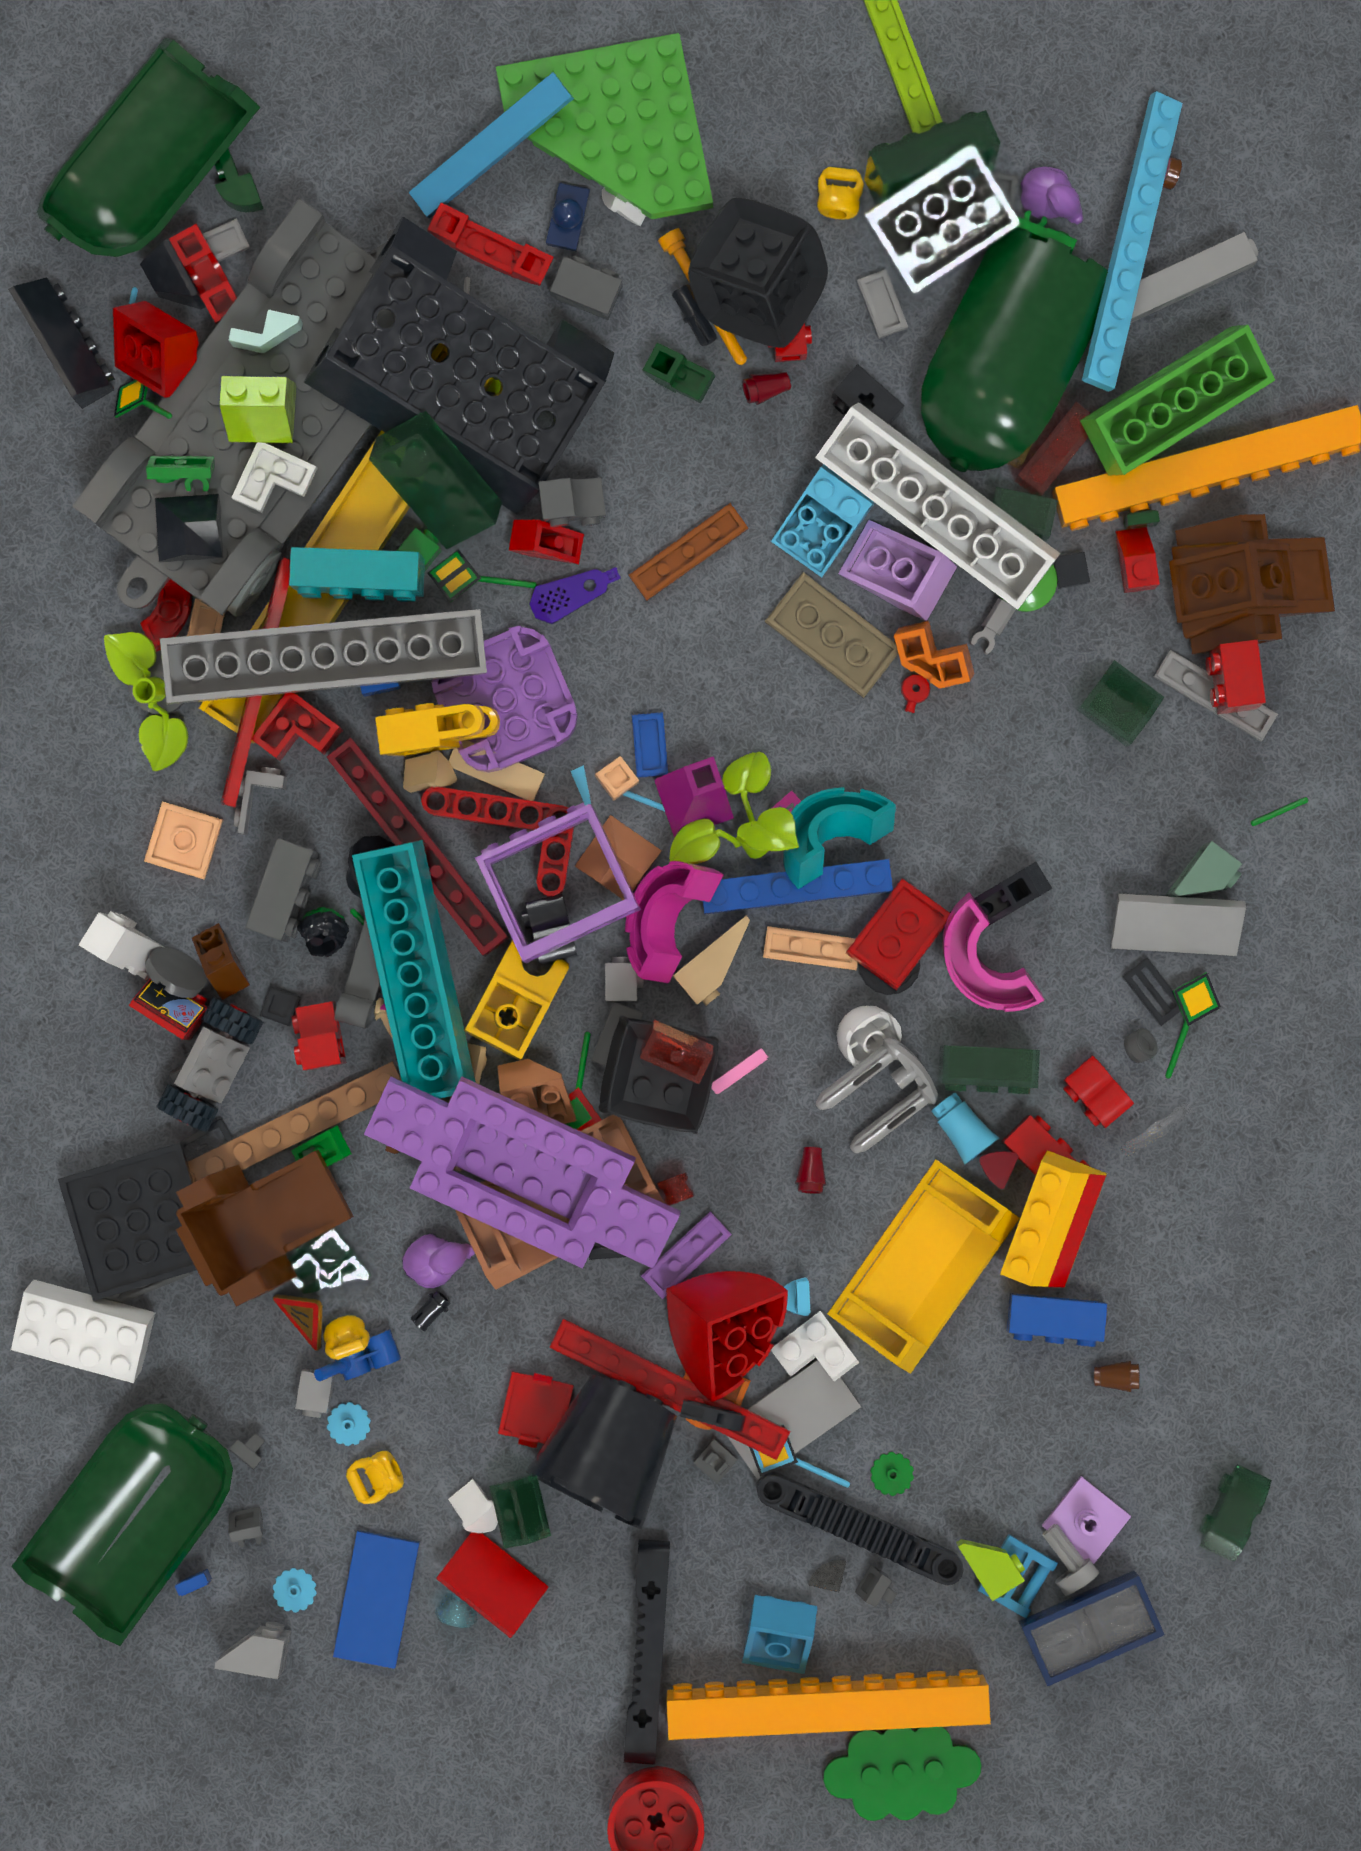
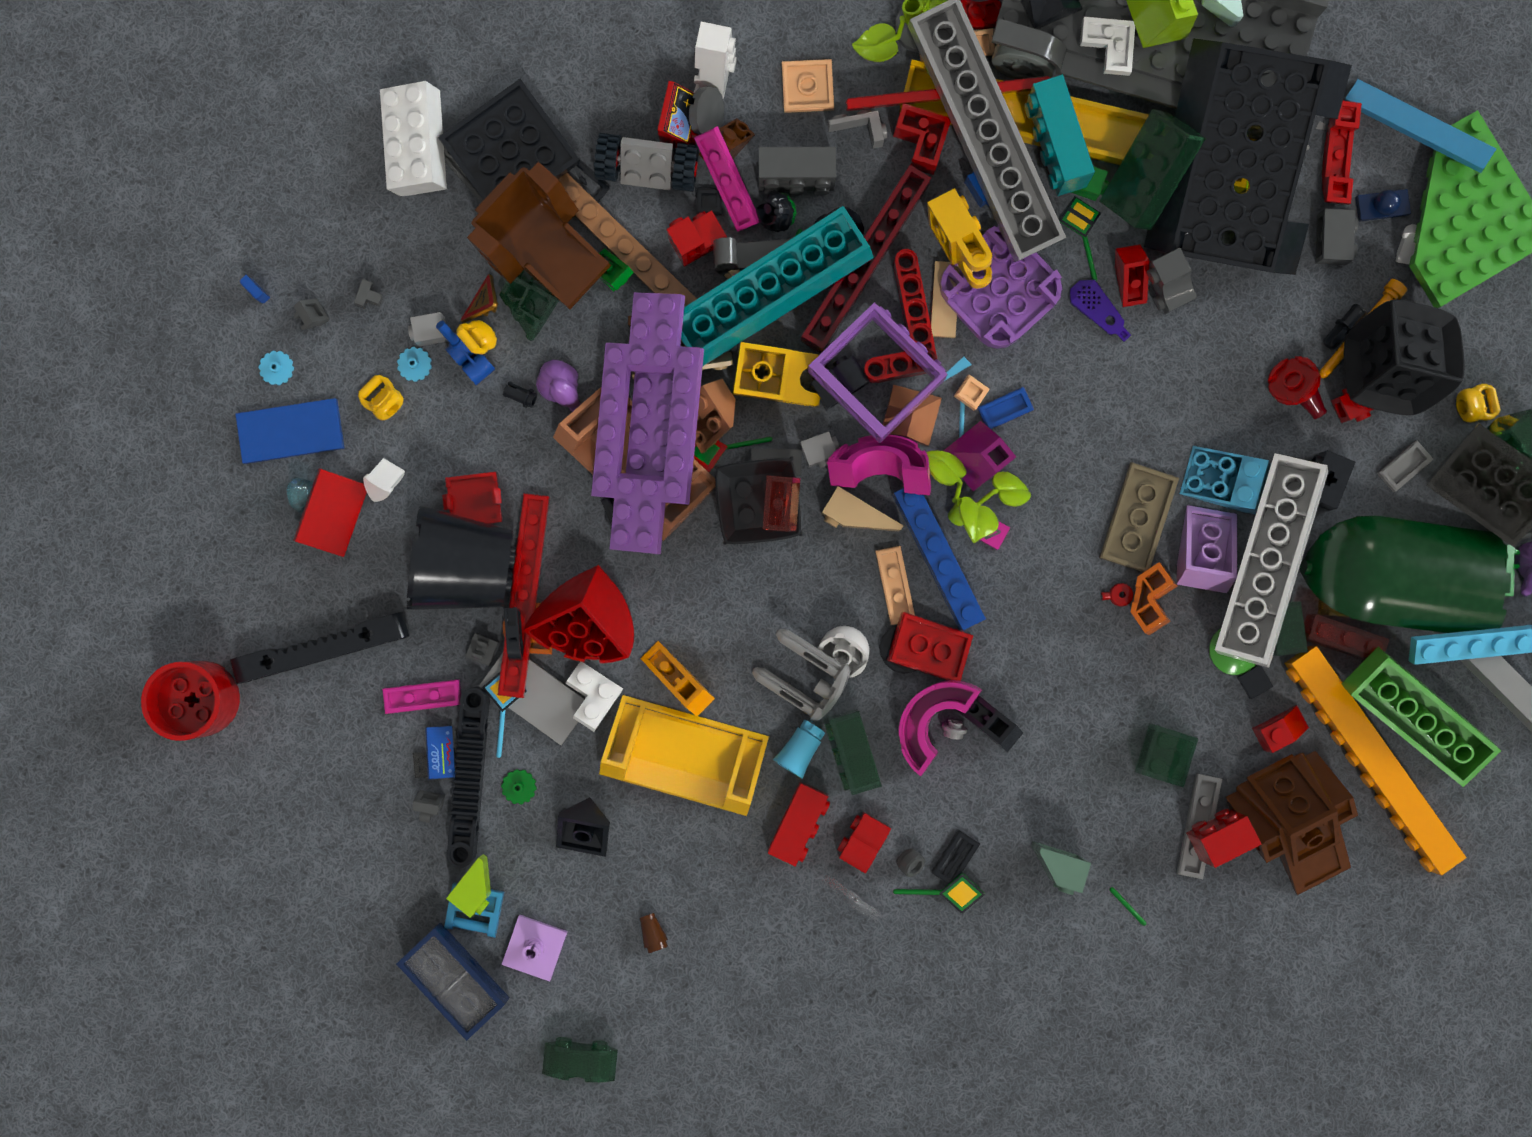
camera: 65 degrees right, 0 degrees up
dark green panel [11,1403,233,1646] -> none
light grey slope [214,1622,291,1679] -> none
tan tile [403,750,457,793] -> none
clear green brick [489,1475,551,1548] -> none
dark orange tile [628,503,749,601] -> none
medium lavender tile [641,1211,732,1299] -> none
dark green brick [642,343,715,403] -> none
clear red wheel [657,1172,695,1206] -> none
light orange brick [667,1669,991,1740] -> none
bright pink tile [711,1048,768,1094] -> none
dark azure slope [742,1595,817,1674] -> none
teal brick [783,787,896,889] -> none
medium azure tile [784,1277,810,1316] -> none
dark red cone [795,1147,826,1194] -> none
green plate [823,1727,981,1821] -> none
light grey bar [970,598,1016,655] -> none
dark red tile [979,1151,1018,1189] -> none
yellow slope [1000,1150,1107,1288] -> none
blue brick [1006,1293,1107,1347] -> none
light grey piece [1042,1524,1099,1596] -> none
light grey tile [1111,894,1246,956] -> none
dark green tile [1123,510,1160,530] -> none
none -> dark pink tile [382,679,461,714]
none -> blue tile [425,726,455,780]
none -> black slope [556,797,610,857]
none -> light orange slope [640,641,715,716]
none -> dark pink tile [694,126,759,232]
none -> light grey plate [942,719,967,740]
none -> red tile [1268,356,1321,405]

